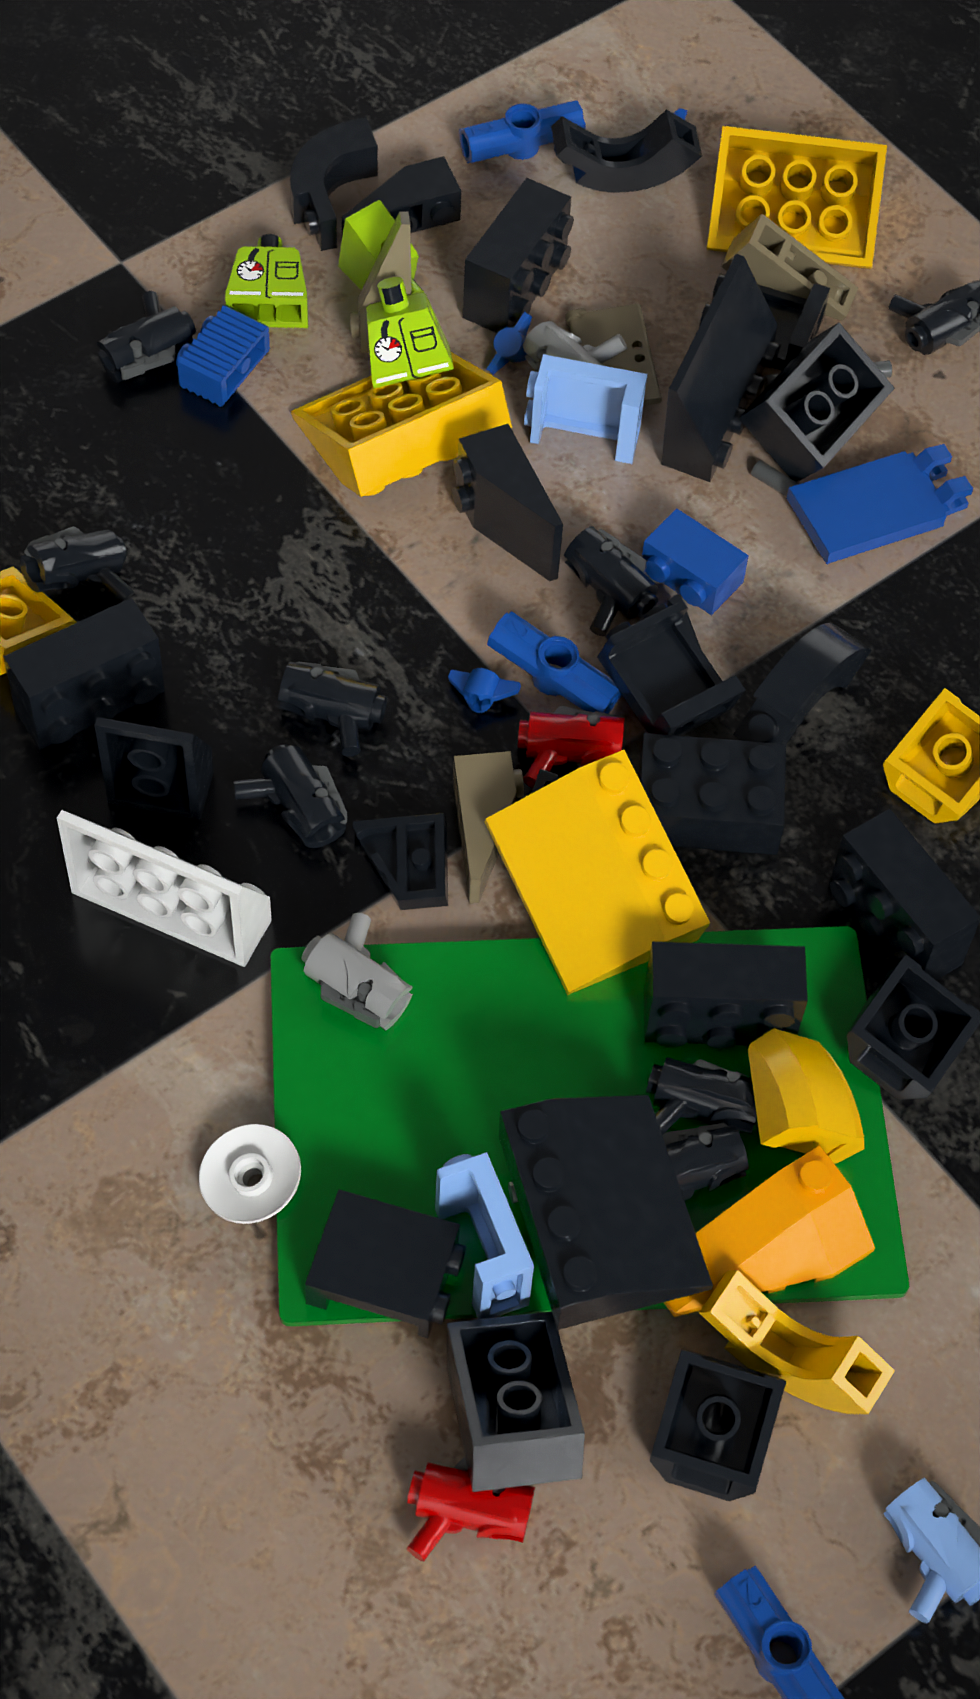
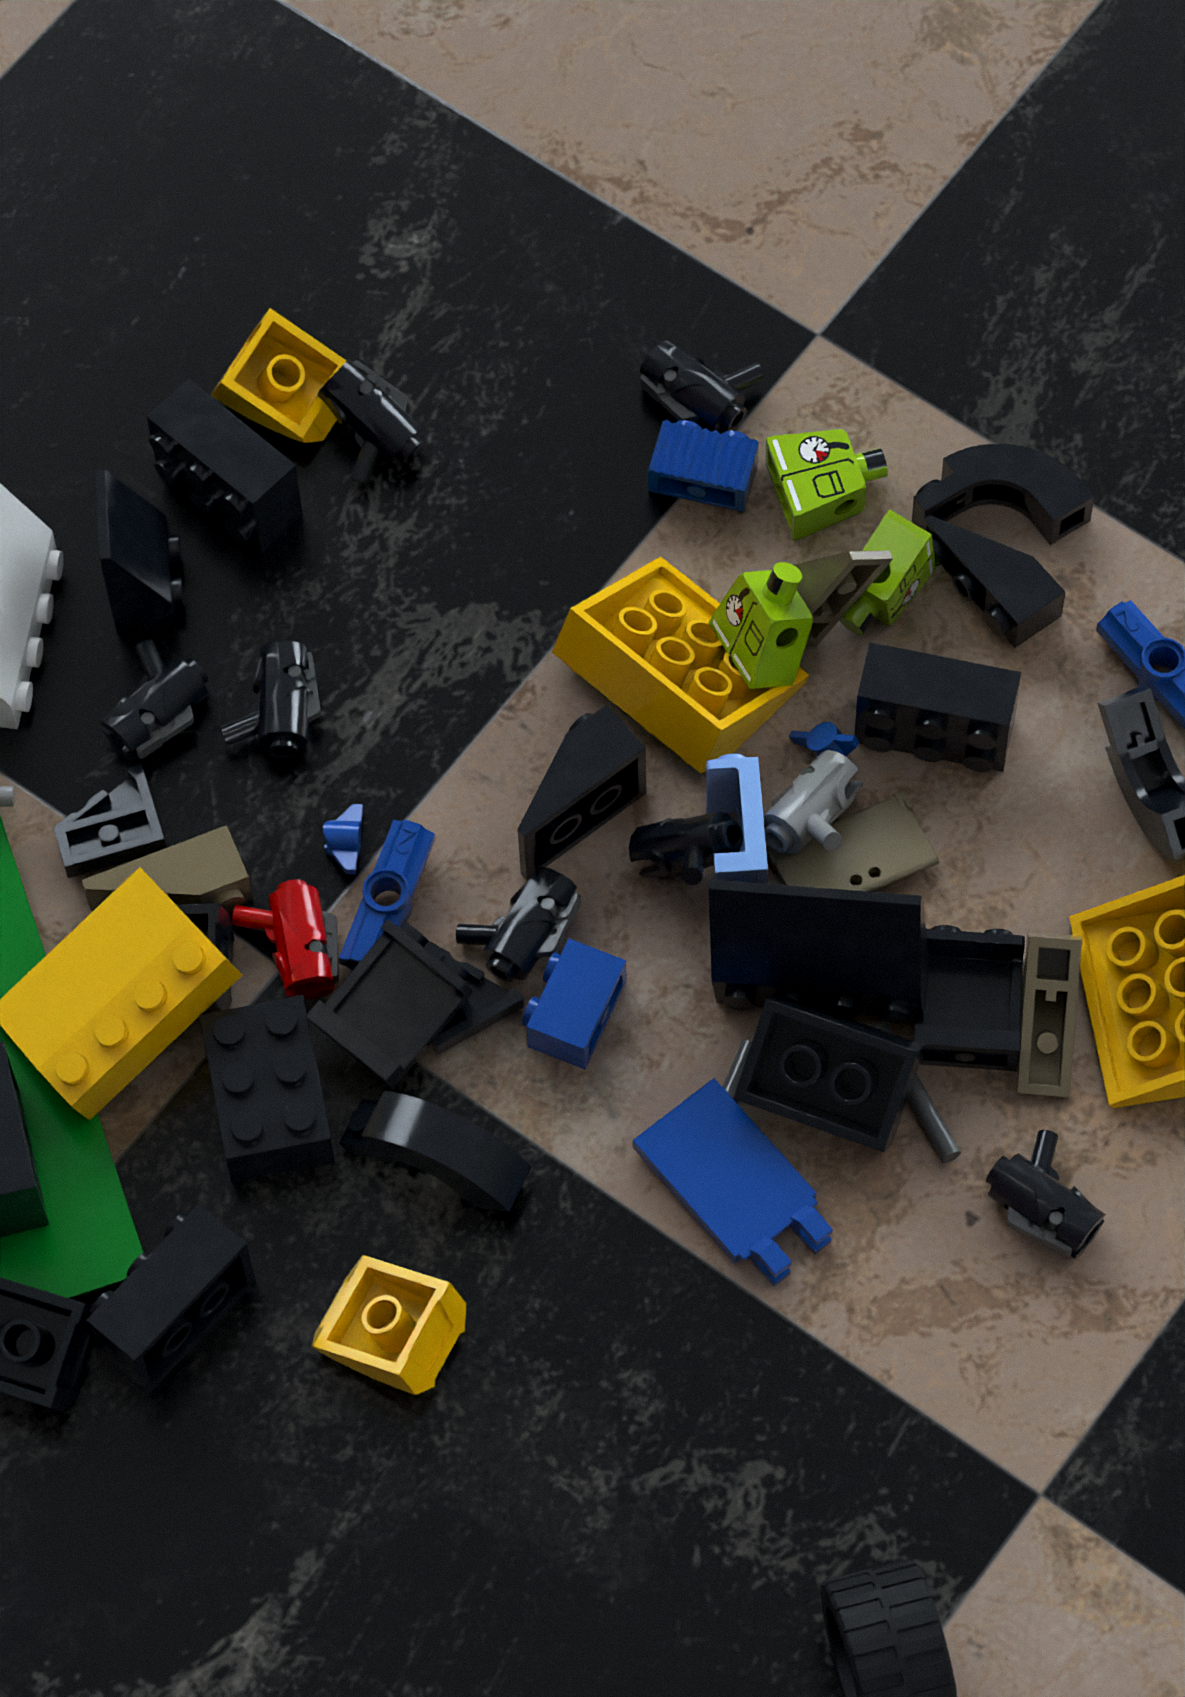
camera: 80 degrees right, 5 degrees up
none -> black piece [629,811,743,885]

